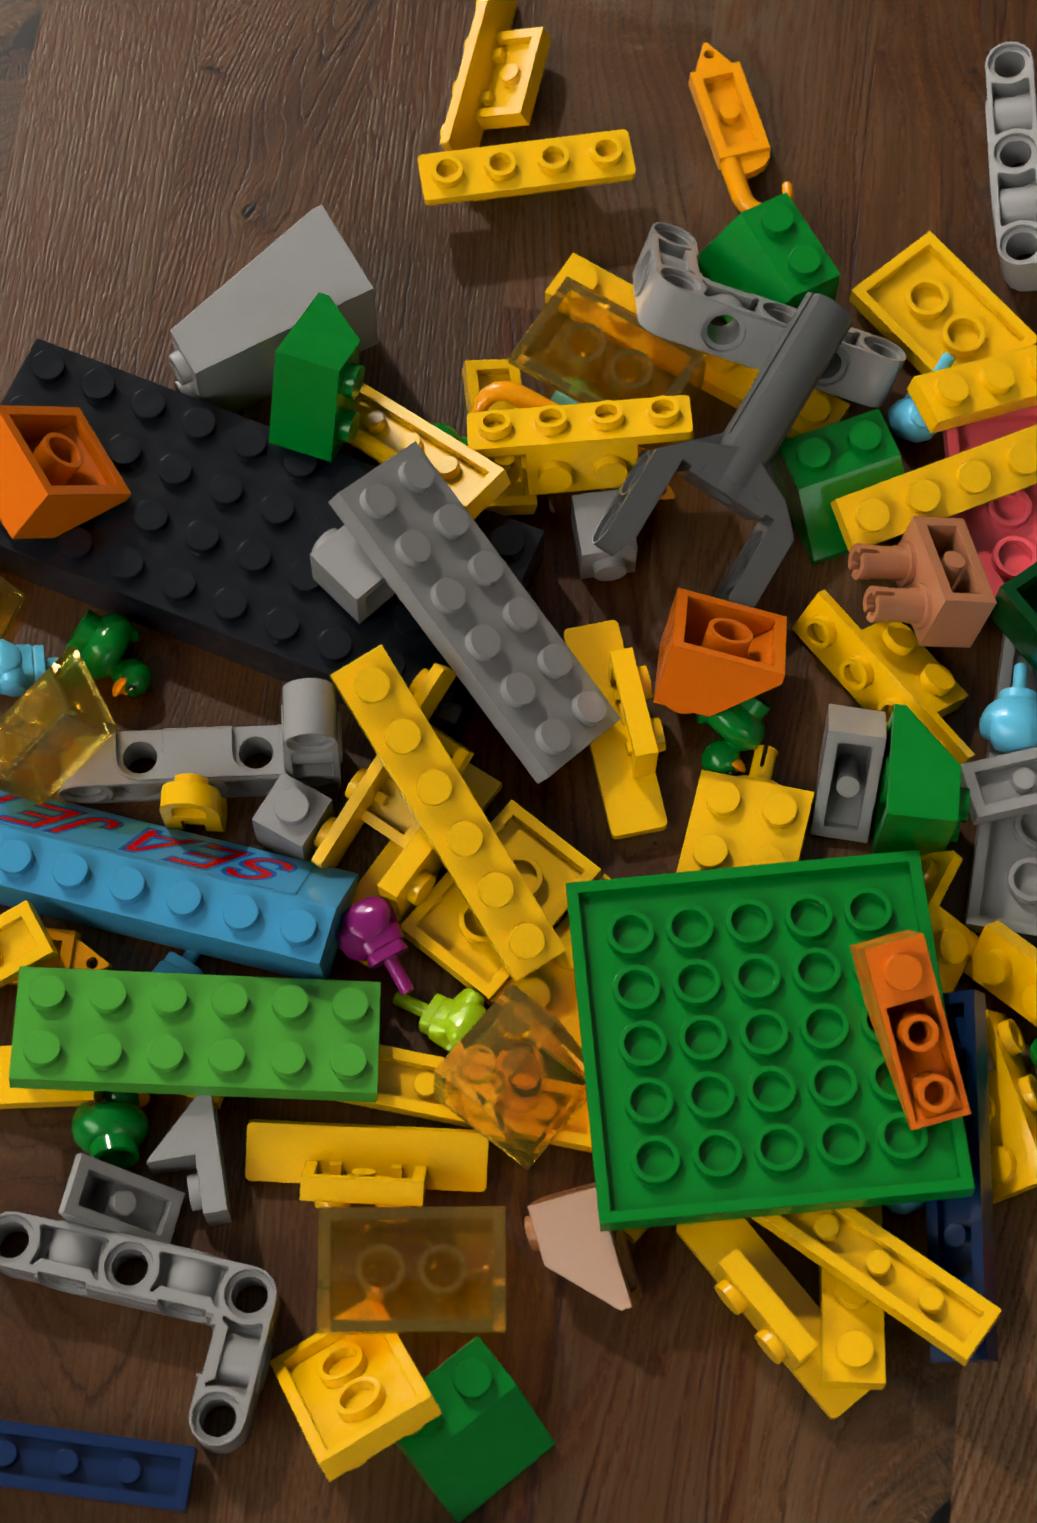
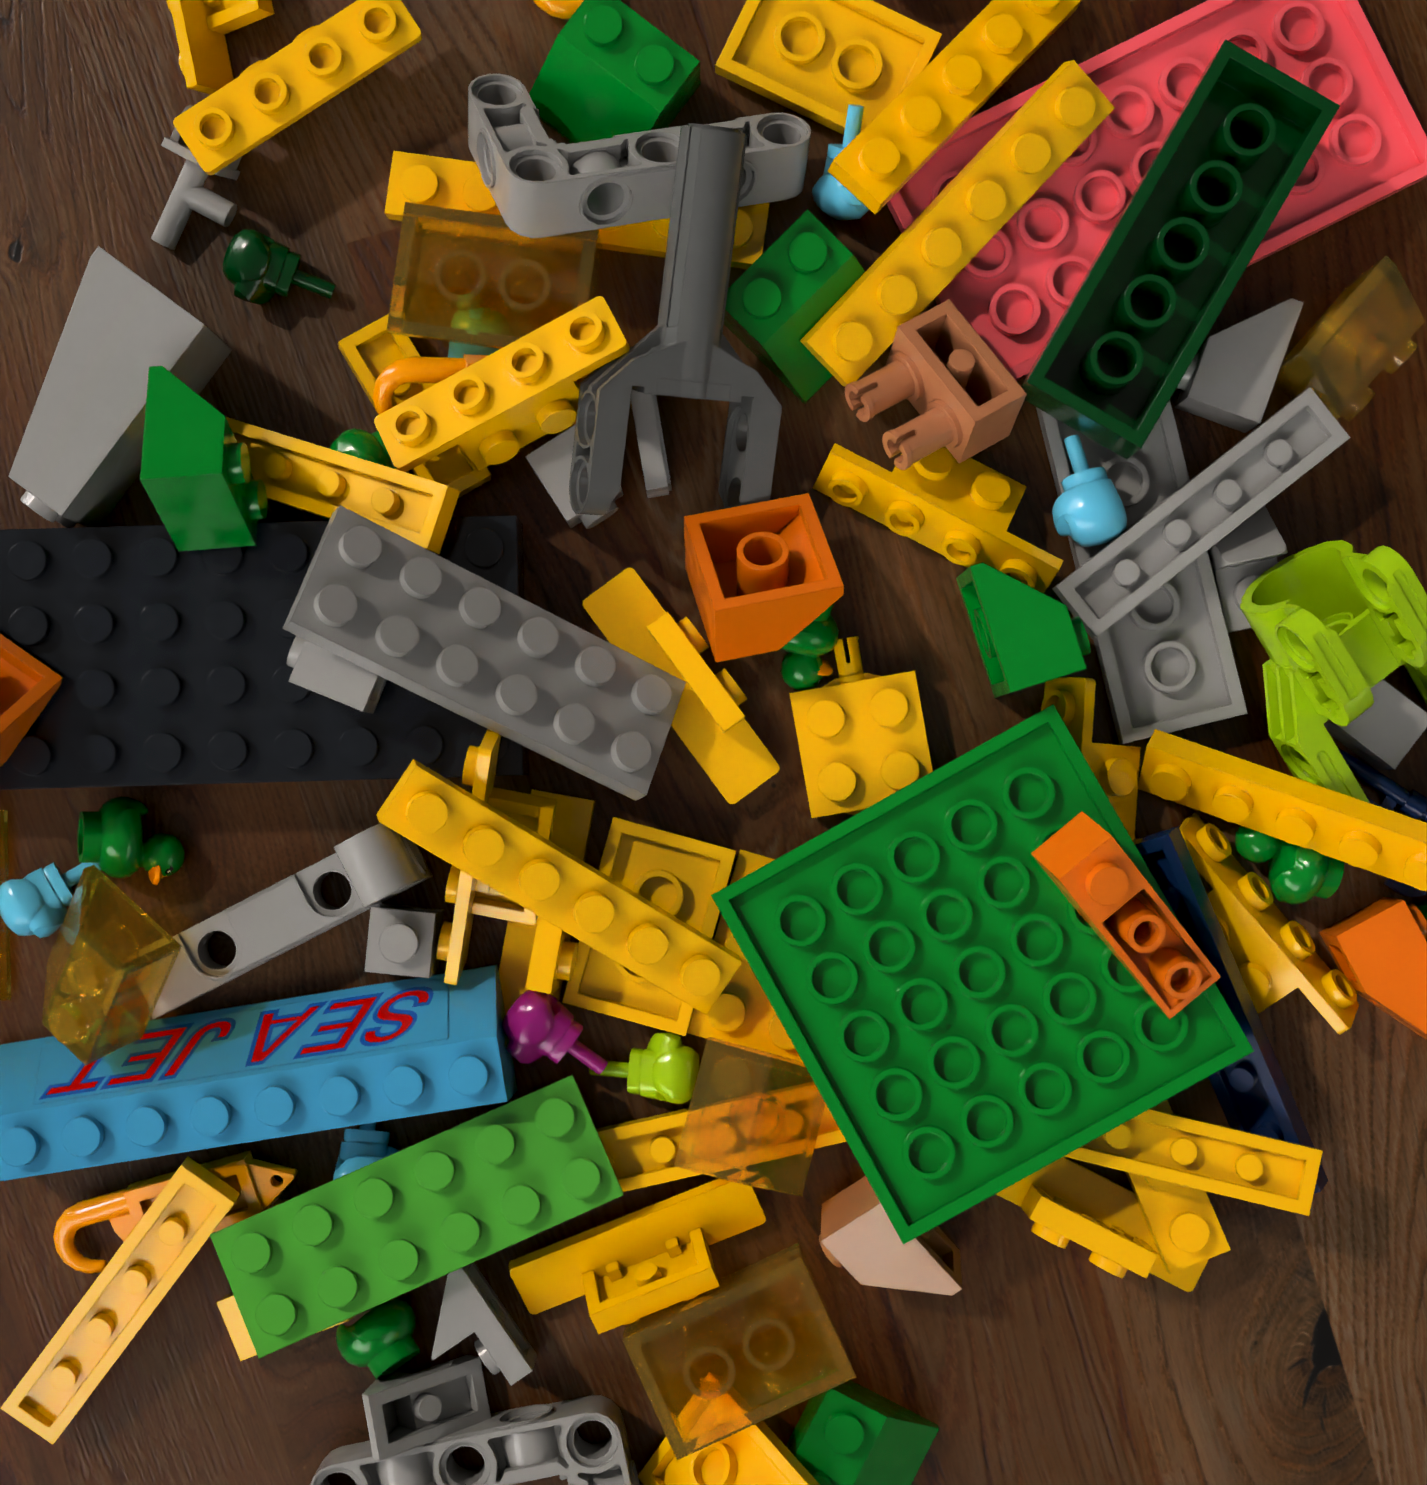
camera: 25 degrees left, 20 degrees up
yellow plate [159,773,227,832] -> none
light grey slope [810,704,887,843] -> none
none -> light grey arm [151,104,242,250]
none -> dark green piece [223,229,336,305]
none -> light grey tile [631,390,672,498]

